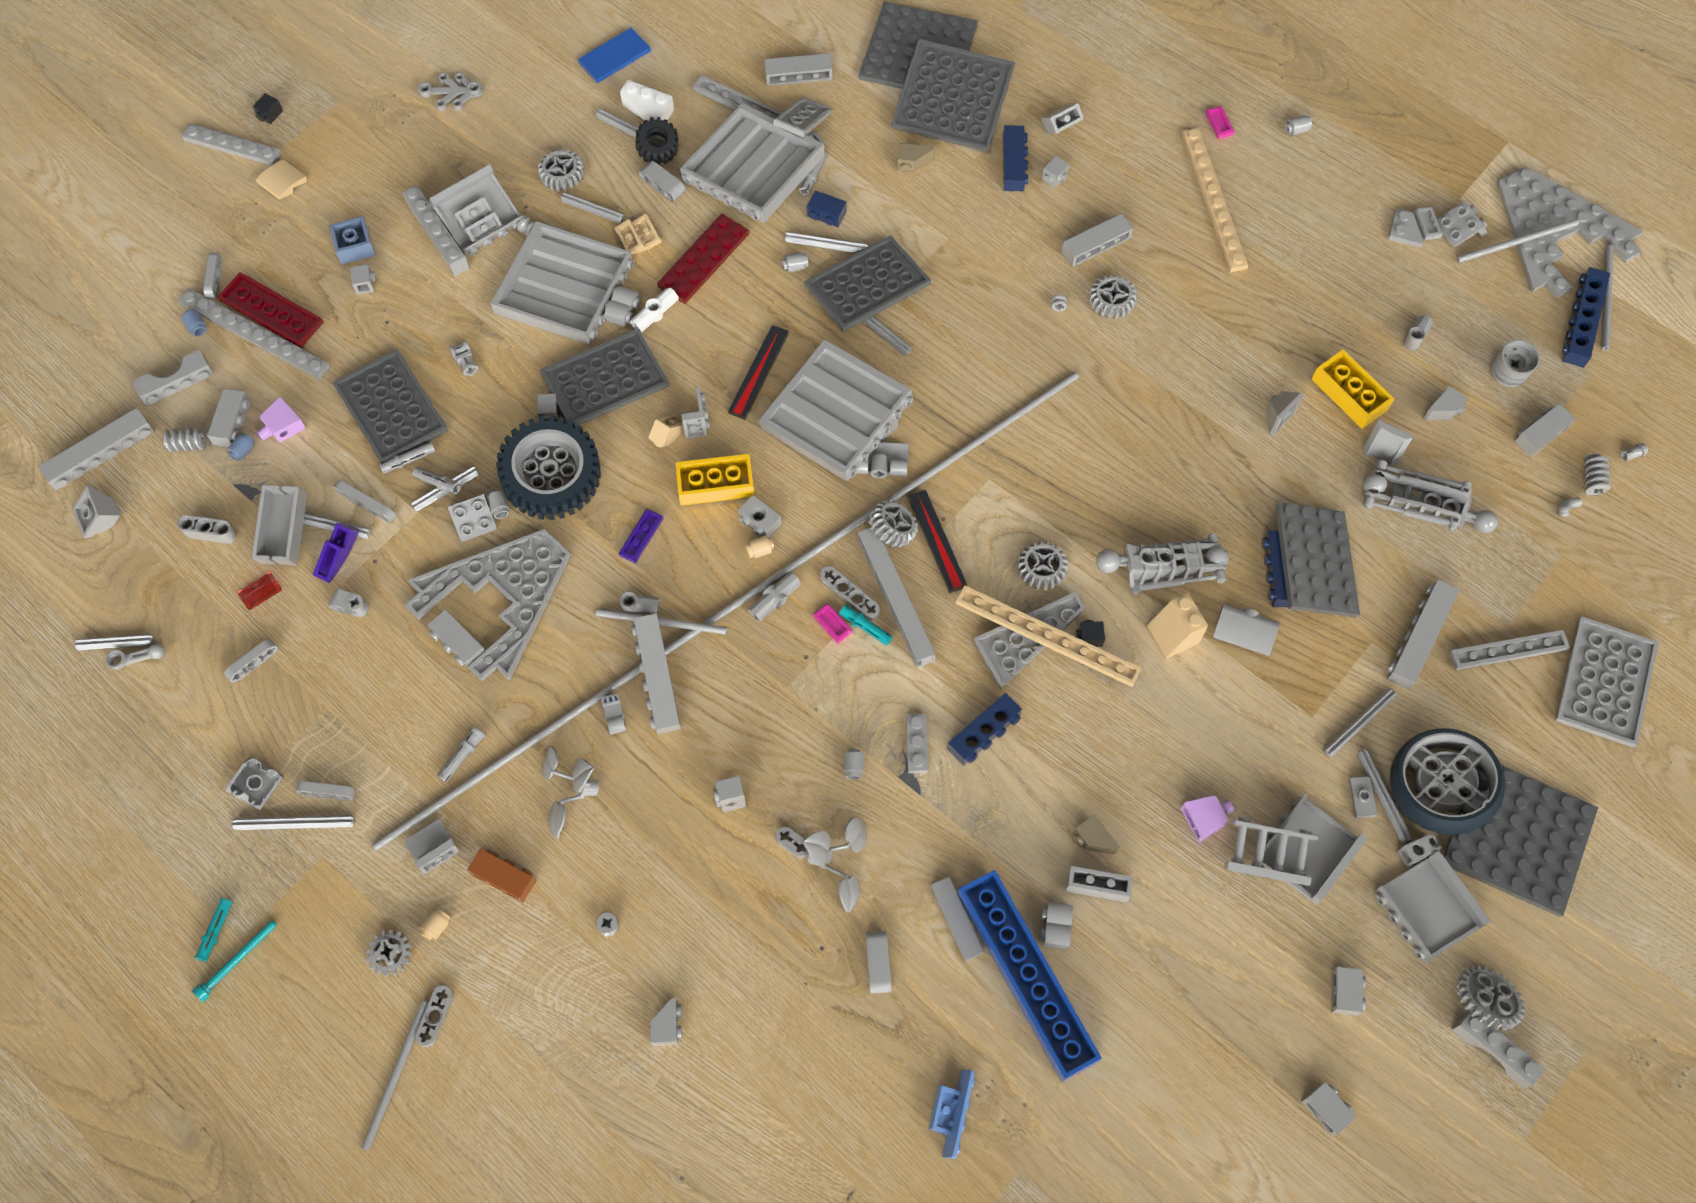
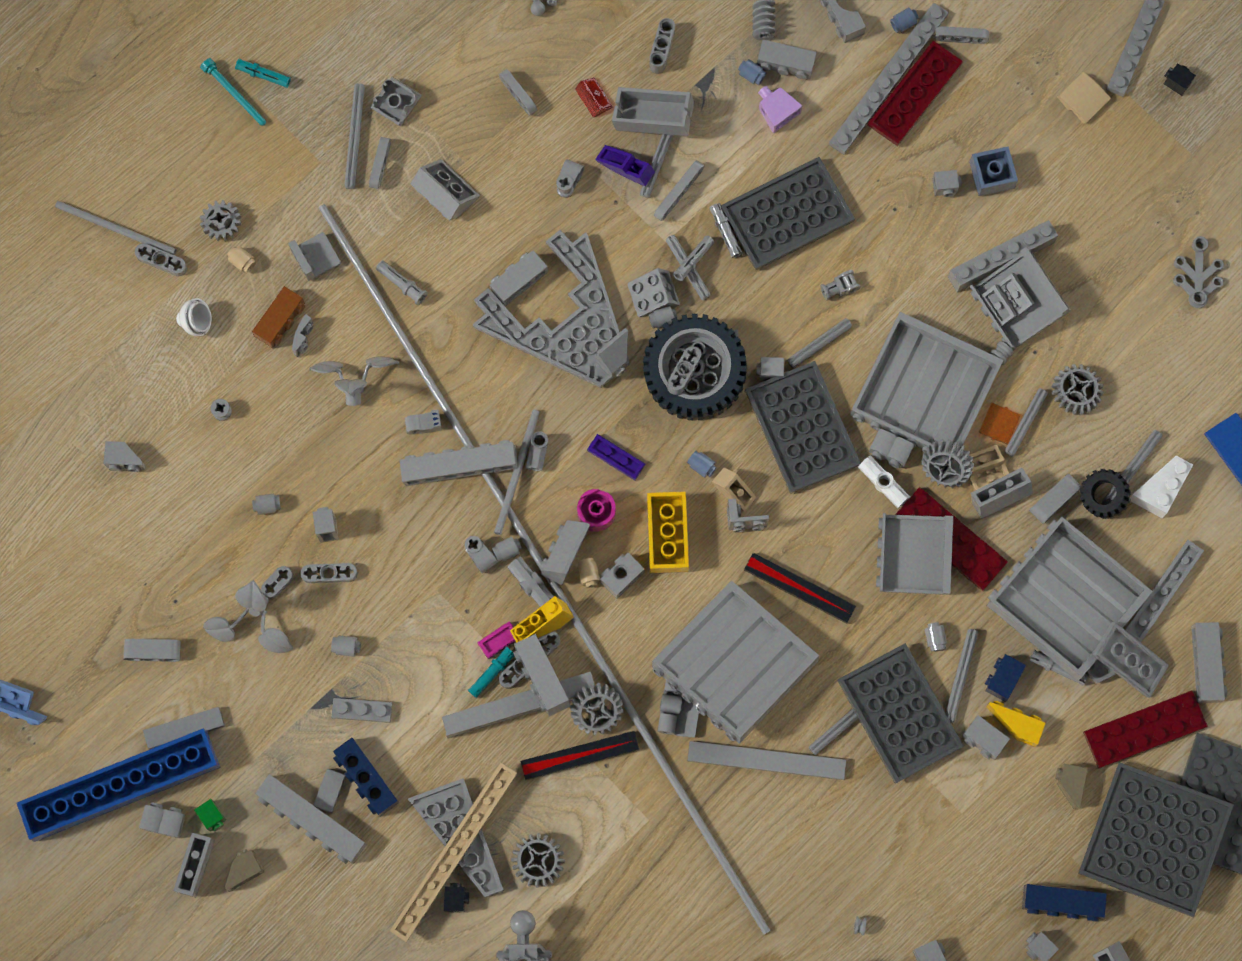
camera: 95 degrees right, 10 degrees up
none -> white piece [176,298,212,336]
none -> green brick [194,799,226,831]
none -> light grey brick [252,493,281,515]
none -> light grey brick [255,774,367,864]
none -> light grey slope [292,314,314,357]
none -> light grey beam [300,563,358,584]
none -> light grey tile [313,769,346,813]
none -> light grey slope [410,159,480,221]
none -> light grey piece [465,536,498,574]
none -> light grey brick [492,536,522,562]
none -> yellow slope [510,596,574,643]
none -> light grey brick [513,634,570,717]
none -> light grey slope [540,520,590,585]
none -> dark pink brick [577,489,616,532]
none -> light grey slope [597,328,628,379]
none -> light grey beam [667,346,701,395]
none -> sand blue brick [687,451,716,478]
none -> light grey tile [687,741,846,780]
none -> light grey axle [788,318,852,368]
none -> light grey panel [876,513,953,595]
none -> light grey gear [921,439,974,489]
none -> light grey brick [962,715,1010,760]
none -> light grey brick [971,468,1033,519]
none -> clear orange piece [979,403,1020,445]
none -> yellow slope [986,701,1045,747]
none -> dark red plate [1083,690,1208,769]

